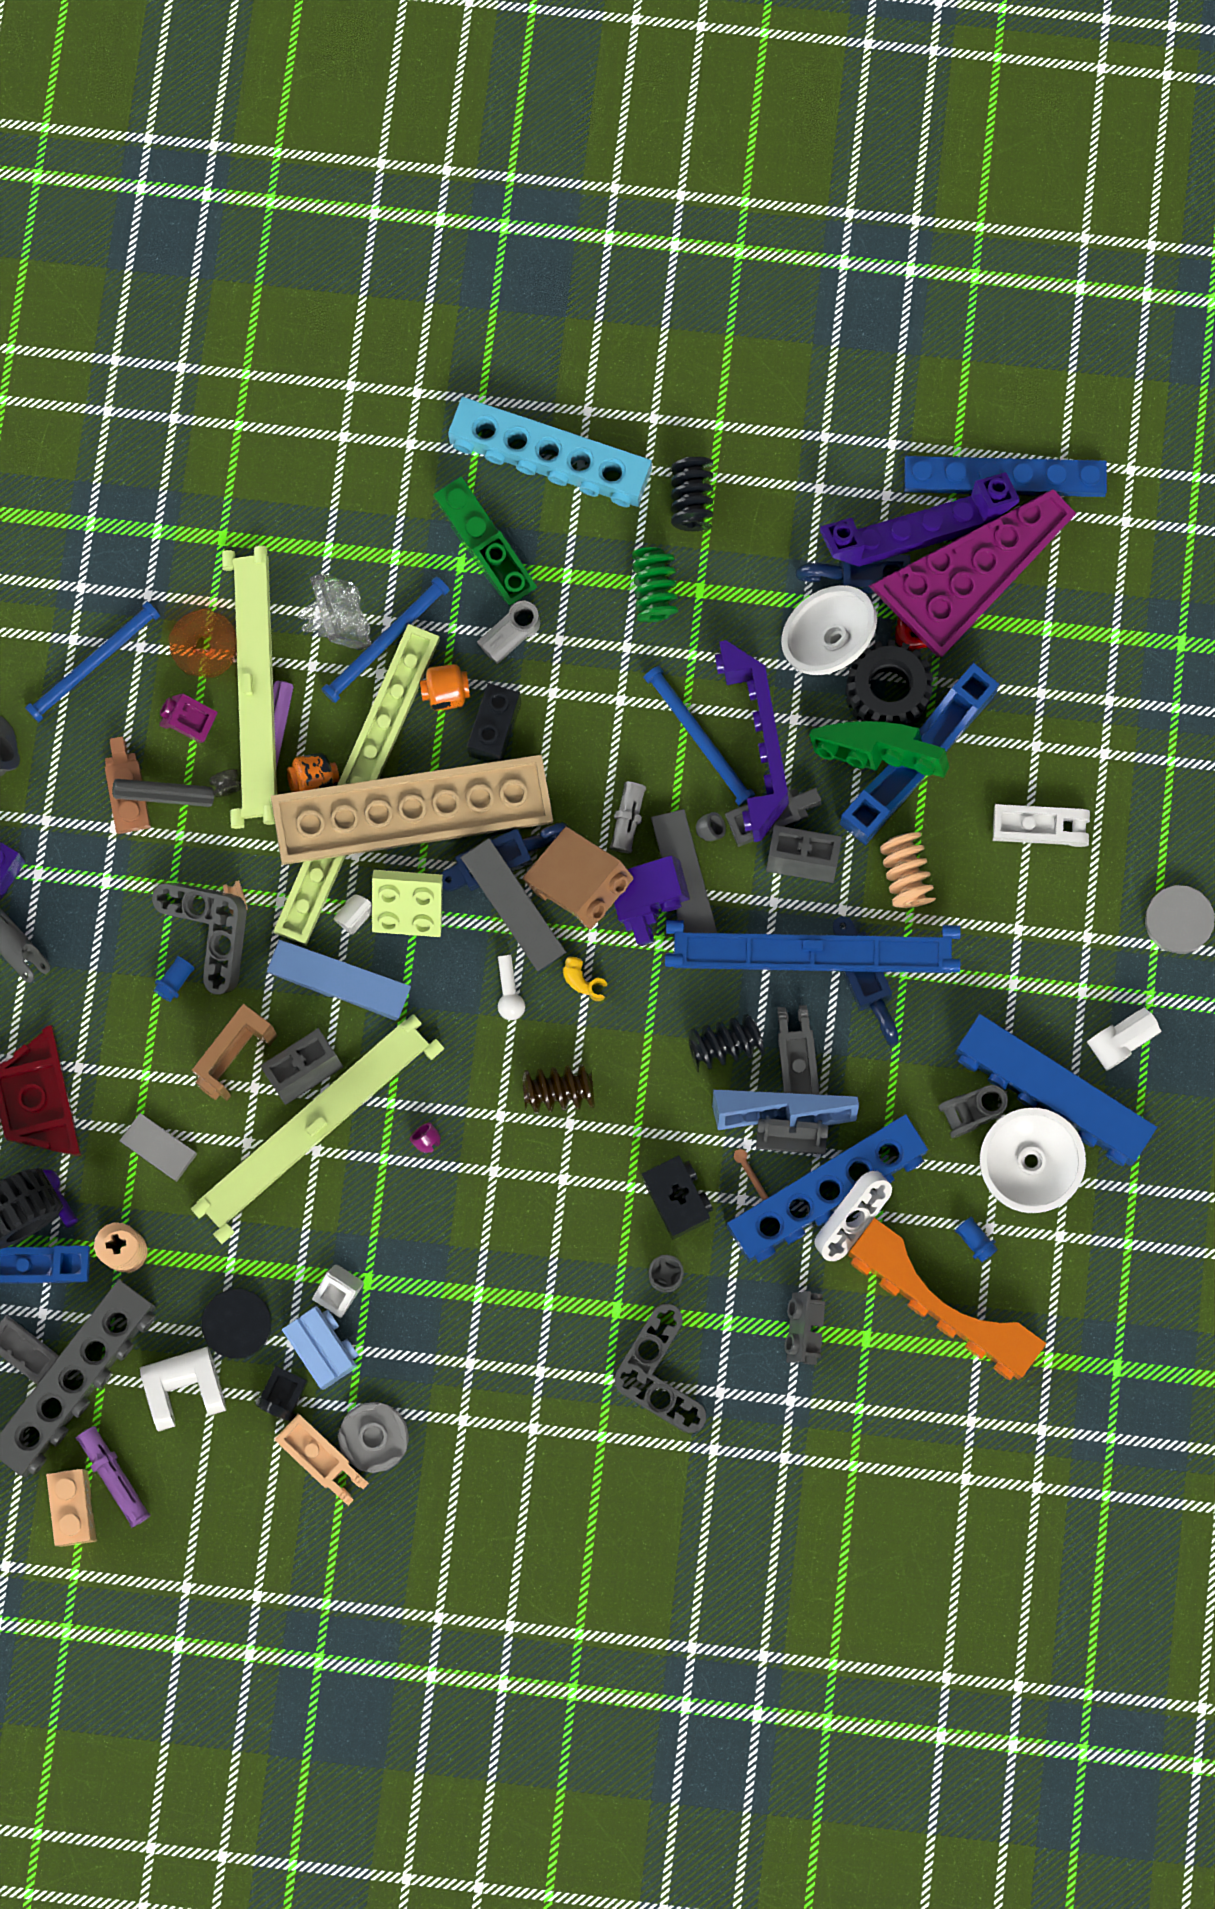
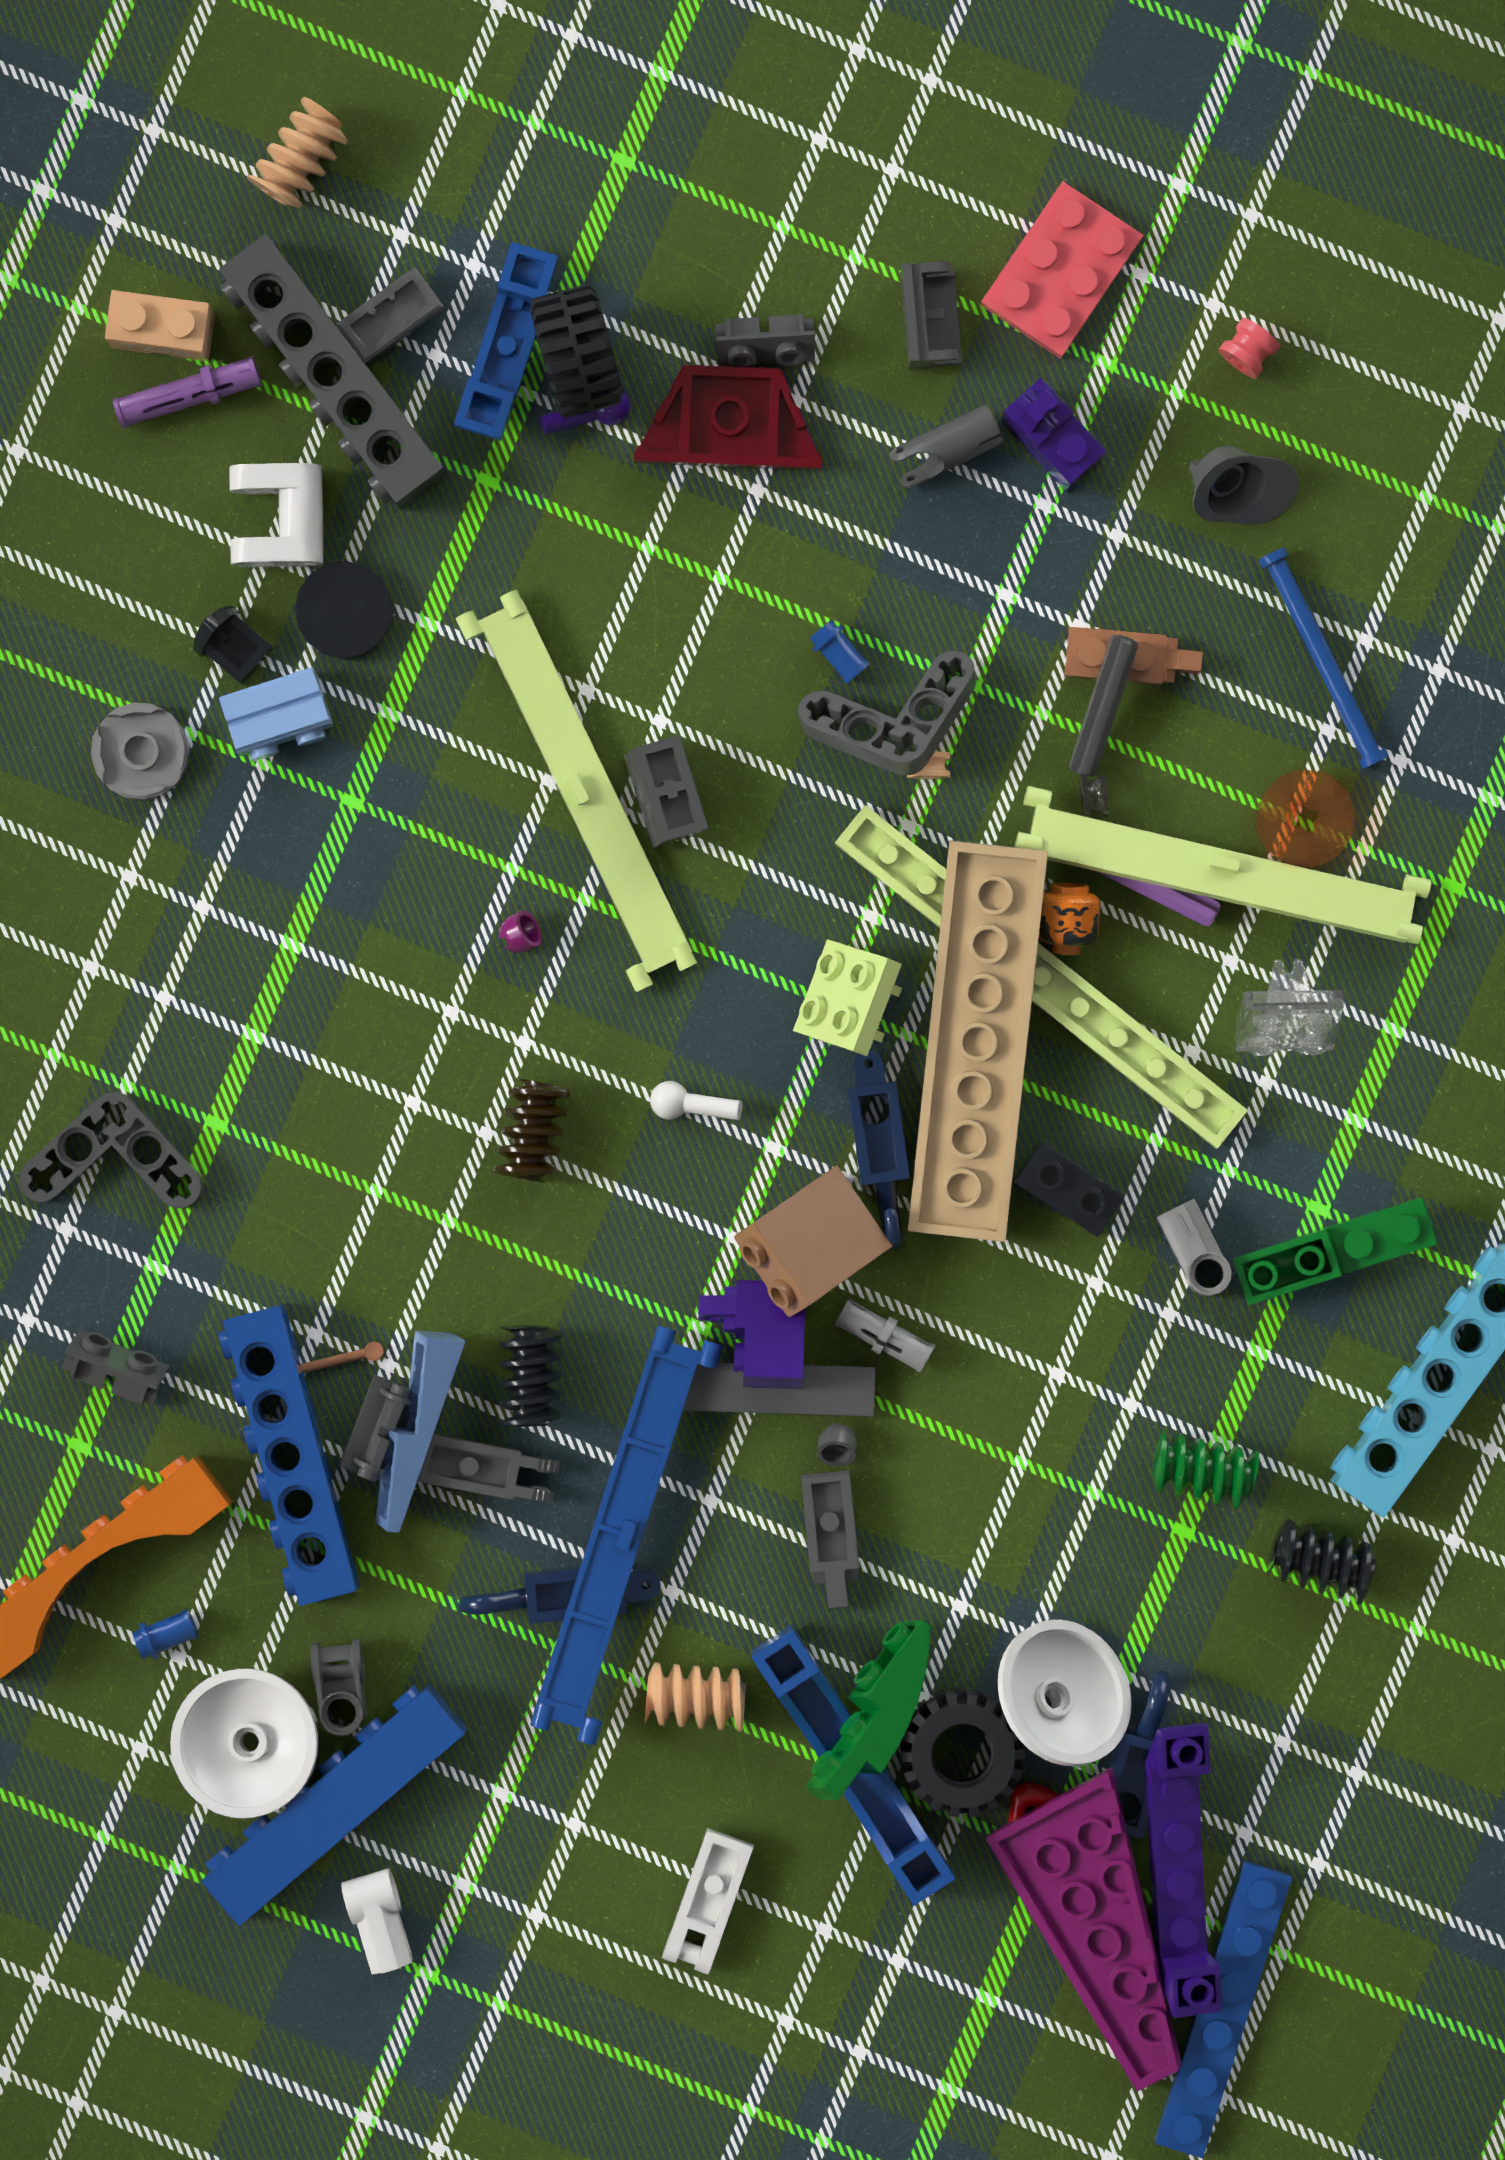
camera: 100 degrees right, 10 degrees up
light nougat piece [94,1222,148,1273] -> none
light grey tile [120,1113,197,1182] -> none
magenta bracket [159,693,218,743] -> none
medium nougat panel [192,1004,278,1101] -> none
medium blue slope [266,940,411,1021] -> none
light nougat hinge [274,1413,369,1506] -> none
white slope [312,1265,364,1318] -> none
blue bar [321,576,450,703] -> none
white slope [334,894,372,935] -> none
orange head [420,664,470,711] -> none
dark grey tile [460,838,566,971] -> none
yellow arm [563,956,607,1001] -> none
black brick [641,1155,713,1240] -> none
blue bar [643,666,755,807] -> none
dark grey wheel [649,1255,684,1293] -> none
dark purple slope [715,640,789,842] -> none
dark grey hinge [766,825,842,883] -> none
white beam [815,1171,892,1261] -> none
light grey tile [1145,885,1215,954] -> none

